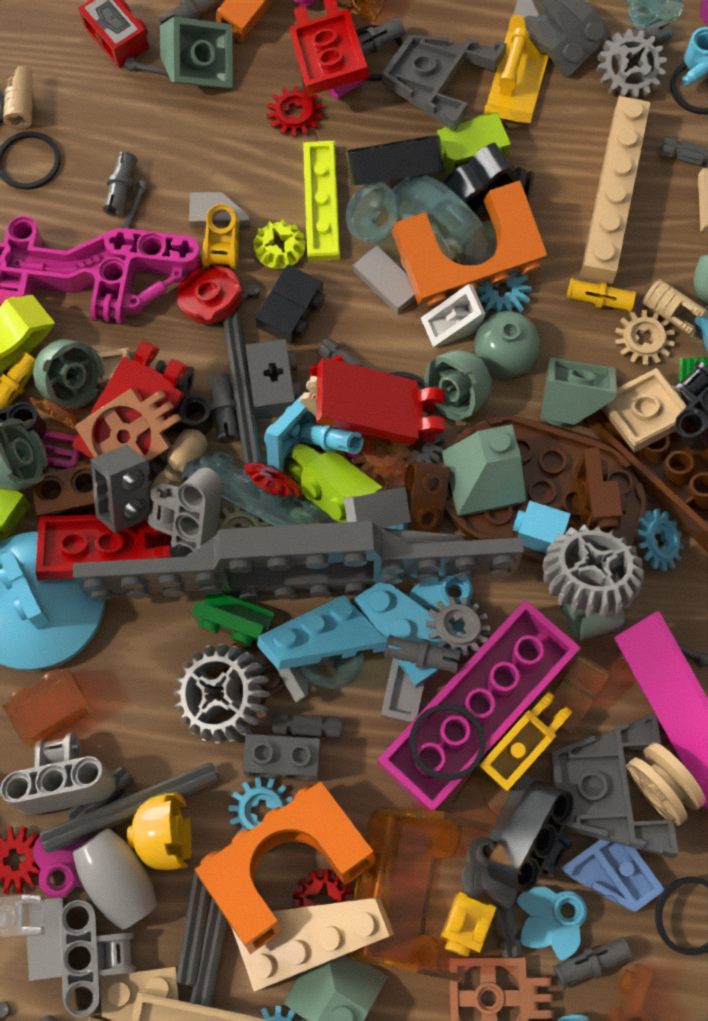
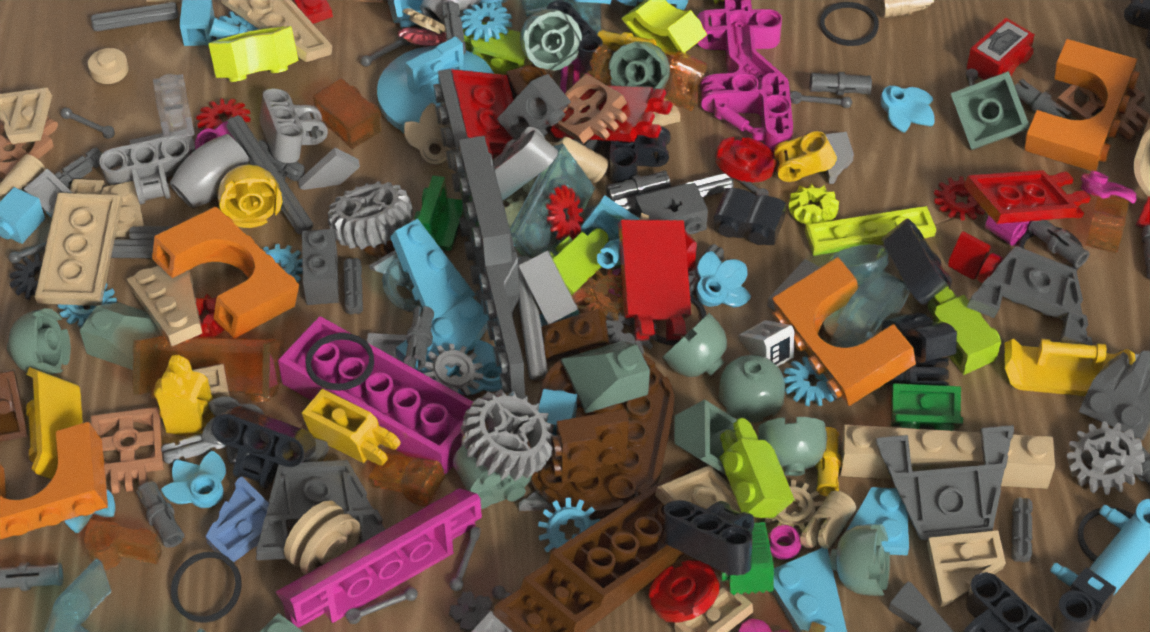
camera: 80 degrees right, 20 degrees down
none -> tan tile [192,364,230,399]
none -> light grey tile [298,148,360,190]
none -> tan plate [404,103,450,164]
none -> clear orange plate [665,50,707,112]
none -> medium azure plate [696,251,751,308]
none -> lime hinge [720,417,795,518]
none -> sand green cylinder [758,417,827,476]
none -> dark pink plate [768,525,801,560]
none -> medium azure wing [846,487,909,555]
none -> dark grey wing [875,425,1014,540]
none -> medium azure plate [881,86,935,133]
none -> green bracket [891,384,963,431]
none -> red slope [948,231,990,280]
none -> red tile [977,253,1004,284]

